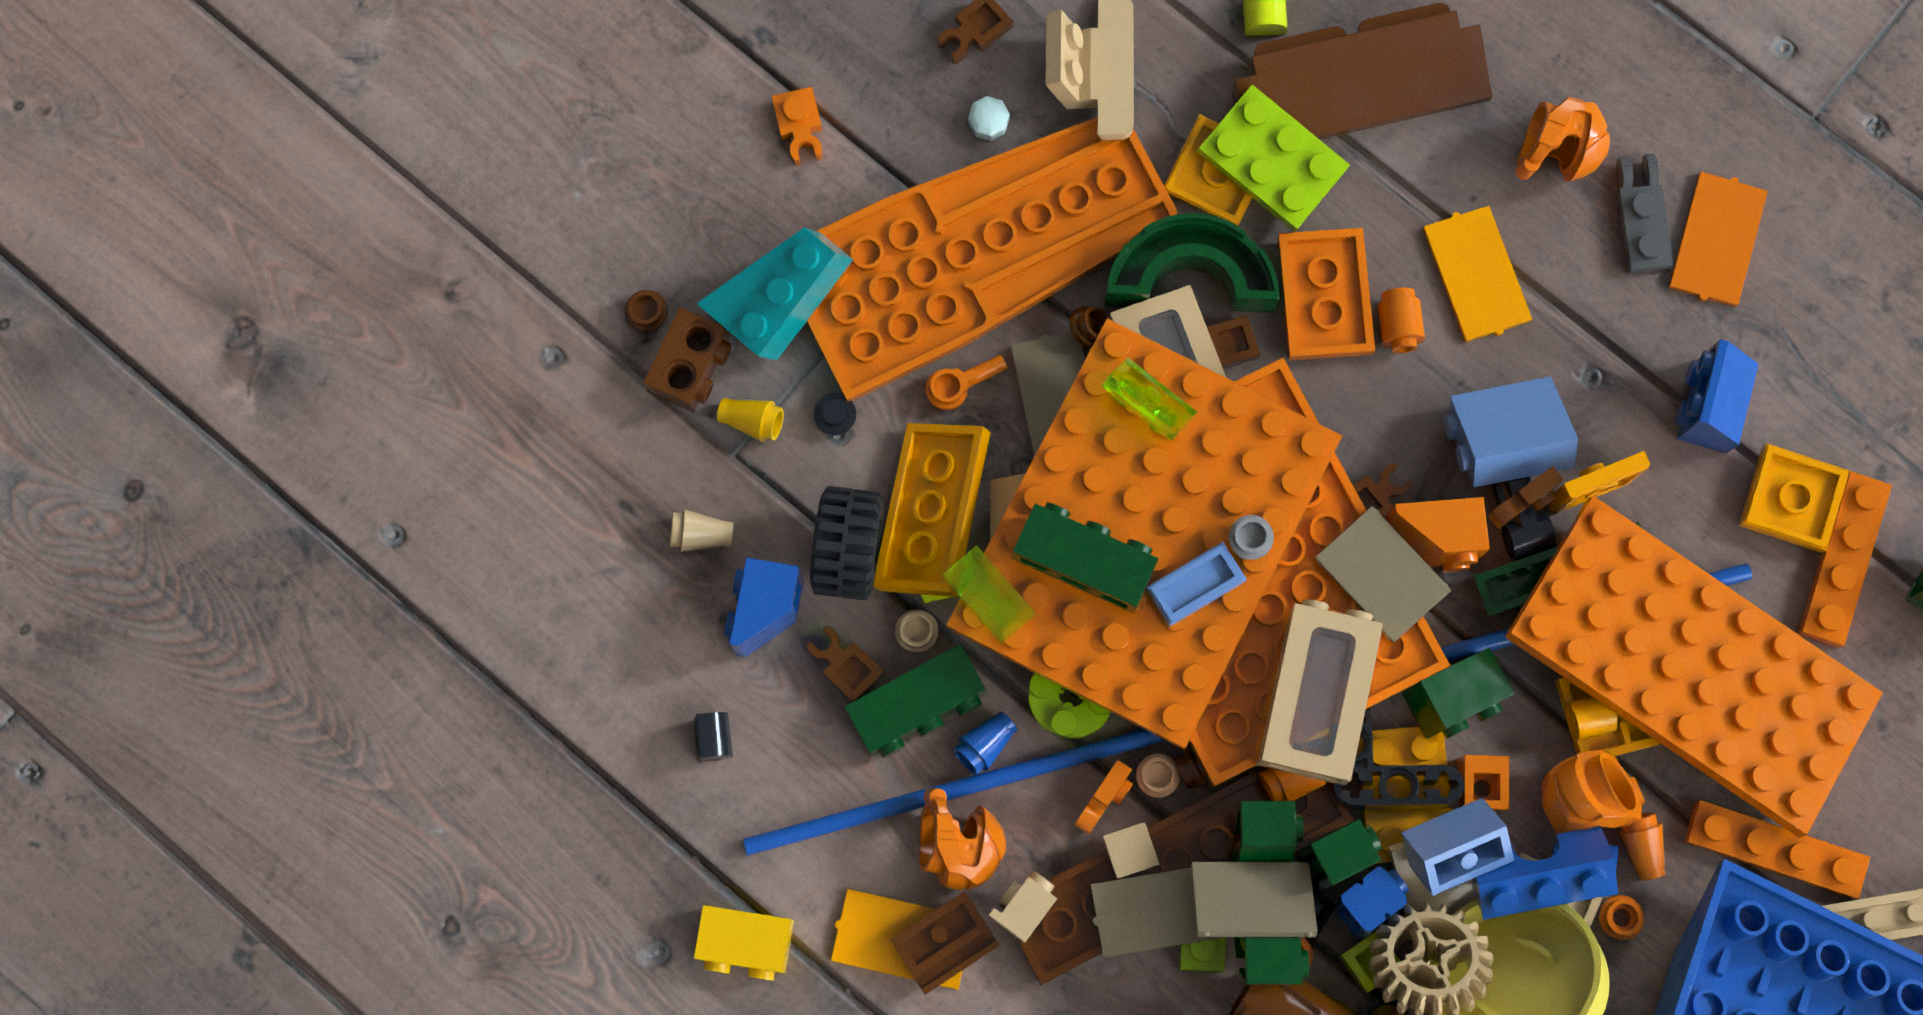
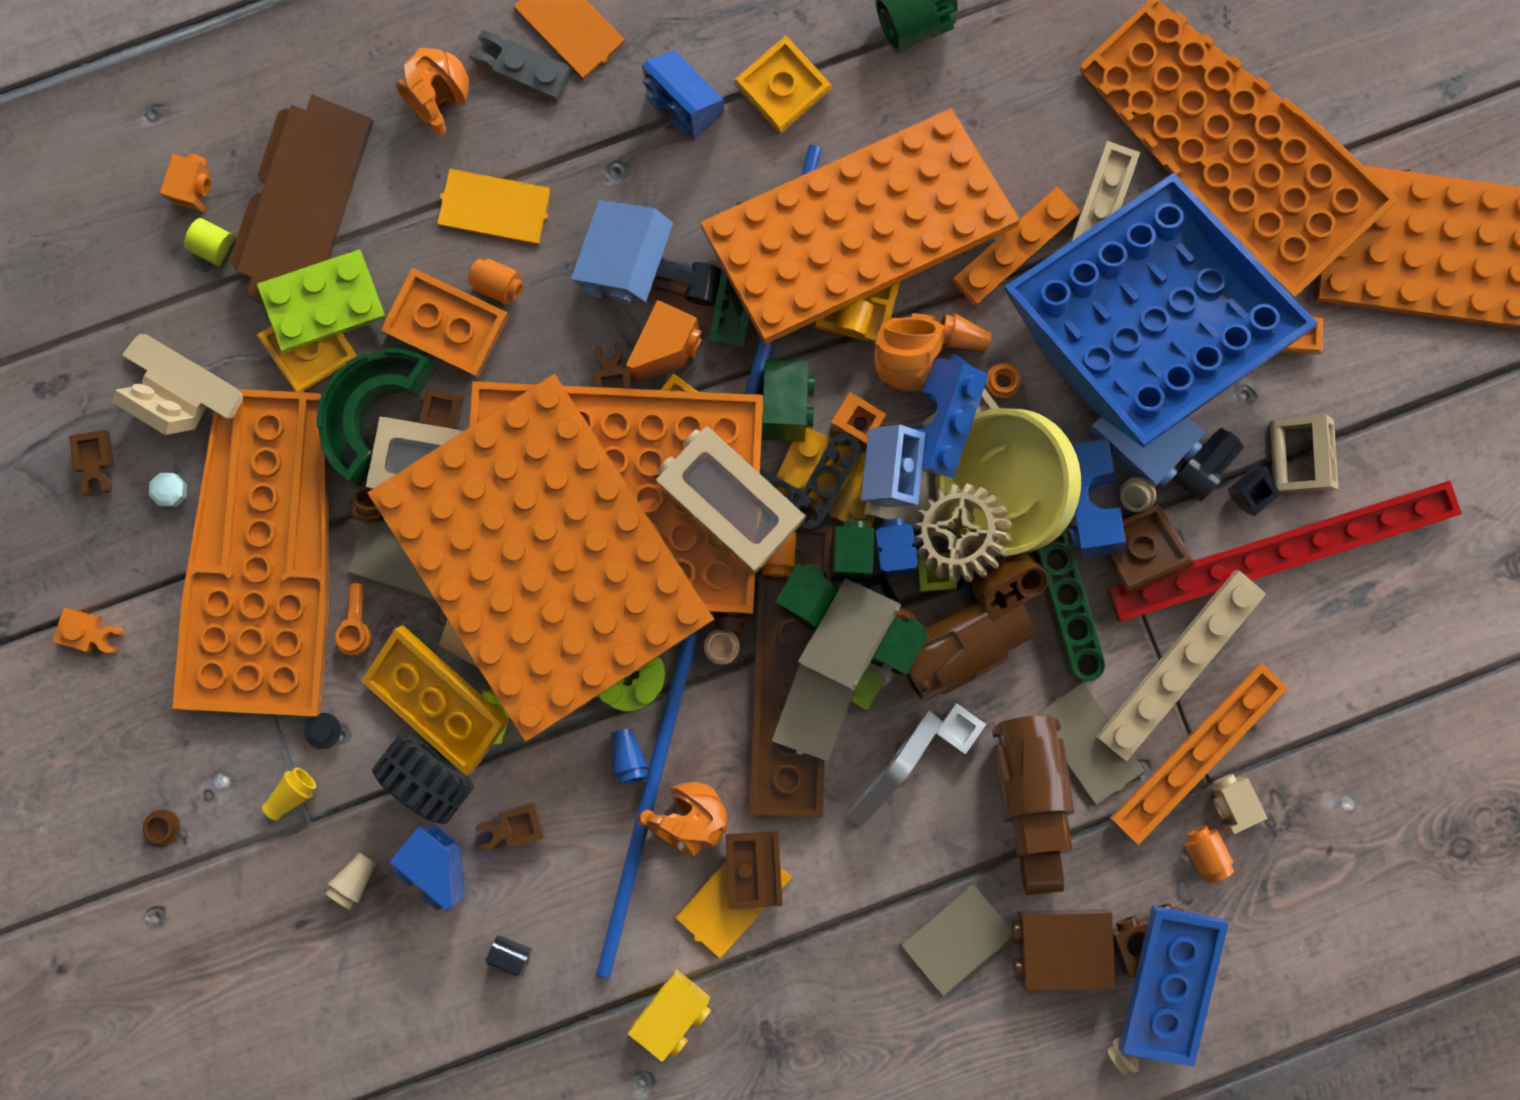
camera: 60 degrees left, 5 degrees up
reddish brown brick [643,307,732,413] -> none
teal wedge [696,227,853,361] -> none
dark green brick [845,643,986,759] -> none
tan plate [895,609,939,653] -> none
clear neon green plate [942,545,1035,644] -> none
tan brick [989,871,1057,944] -> none
dark green brick [1012,502,1159,614] -> none
orange plate [1075,760,1133,834] -> none
clear neon green plate [1102,358,1197,441] -> none
tan tile [1102,822,1159,879] -> none
medium blue tile [1146,542,1247,627] -> none
light grey plate [1228,515,1274,560] -> none
dark tan piece [1314,506,1451,643] -> none
reddish brown plate [1487,466,1564,530] -> none
light orange plate [1547,451,1651,514] -> none
orange plate [1797,471,1892,648] -> none

